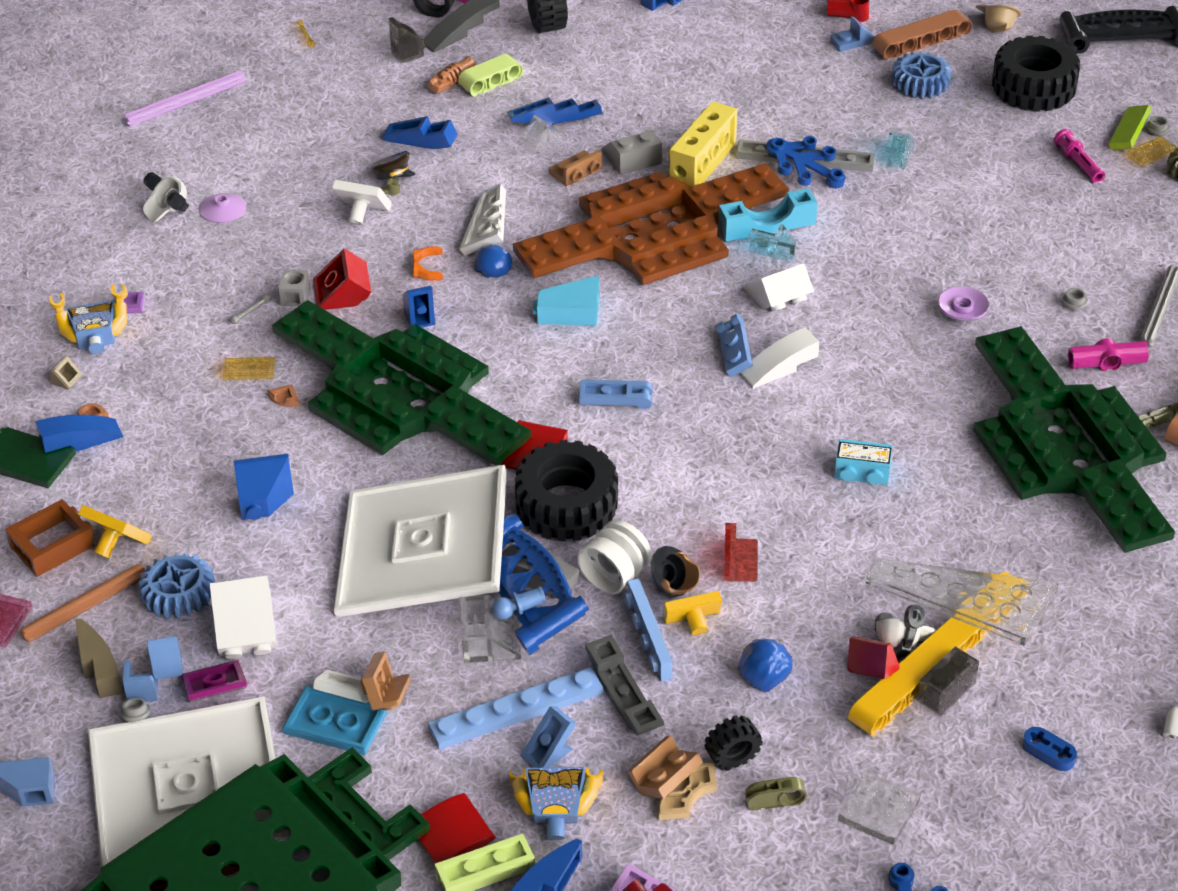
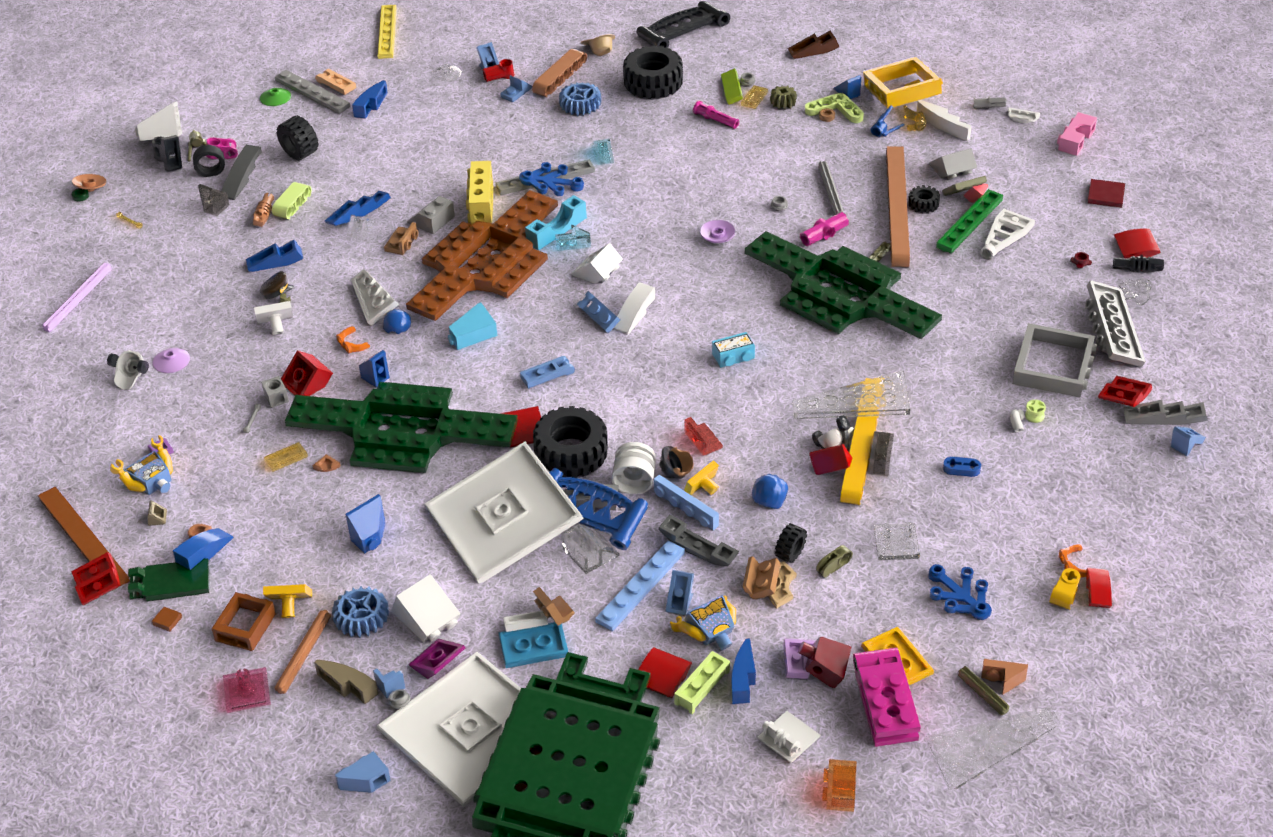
camera: 30 degrees left, 0 degrees up
medium blue slope [147,636,183,680] -> none
medium blue pin [491,586,546,620] -> none

